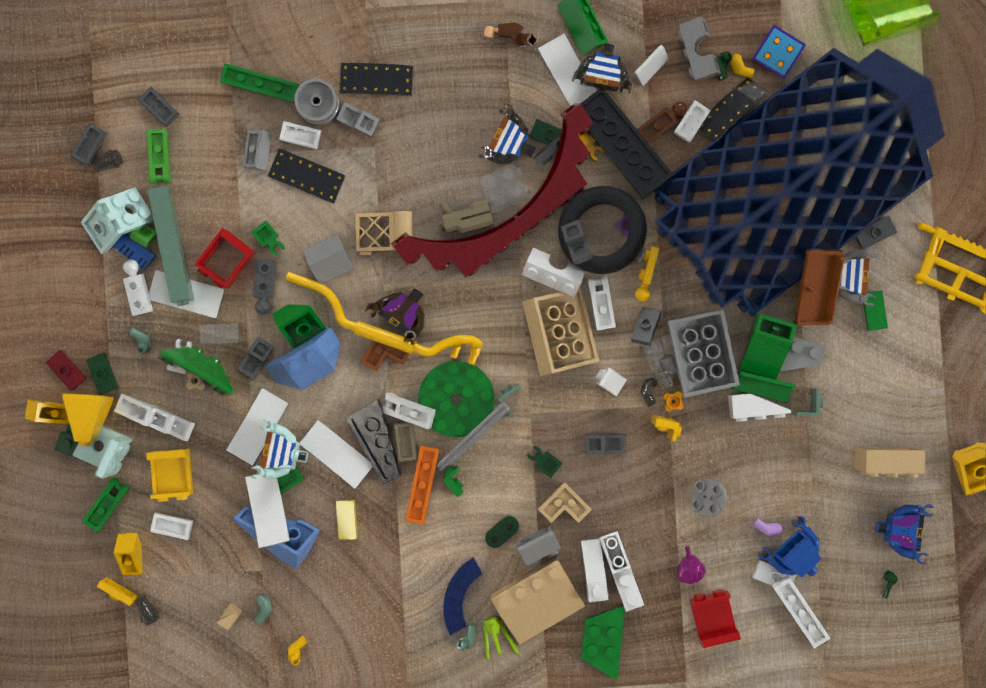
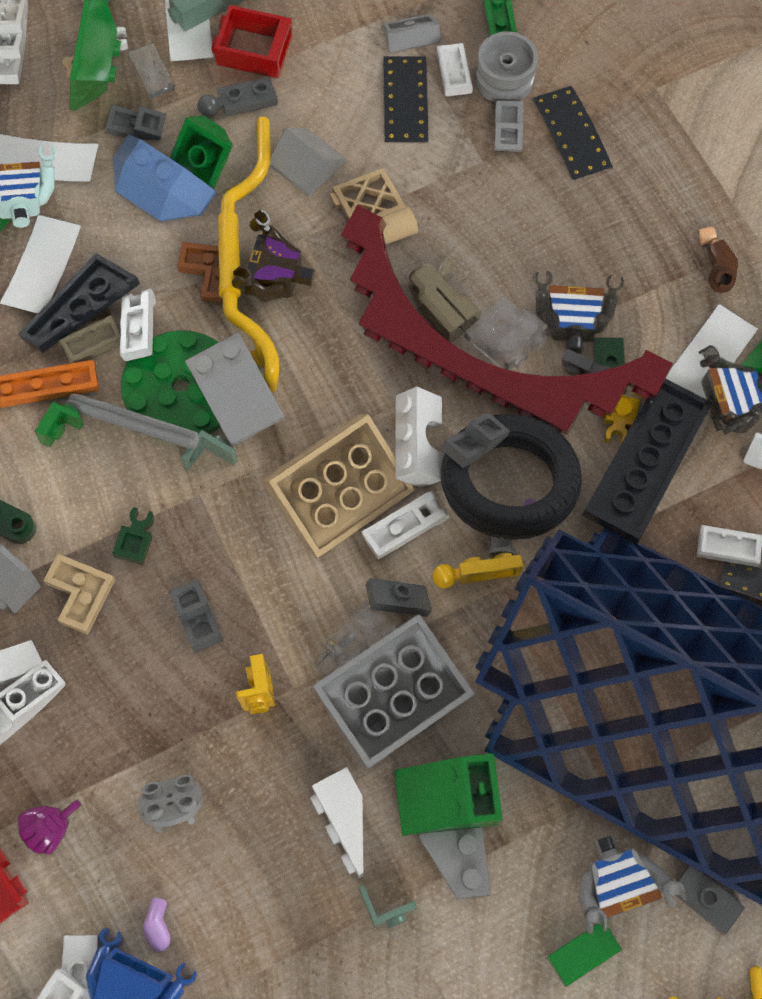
camera: 65 degrees right, 20 degrees down
green plate [251,221,285,256] -> none
white slope [595,367,627,396] -> none
reddish brown plate [637,101,687,144] -> none
clear smoke arm [641,378,657,407] -> none
light orange plate [663,391,684,412] -> none
green panel [731,371,796,403] -> none
dark orange container [793,249,845,326] -> none
none -> light grey slope [185,332,285,447]

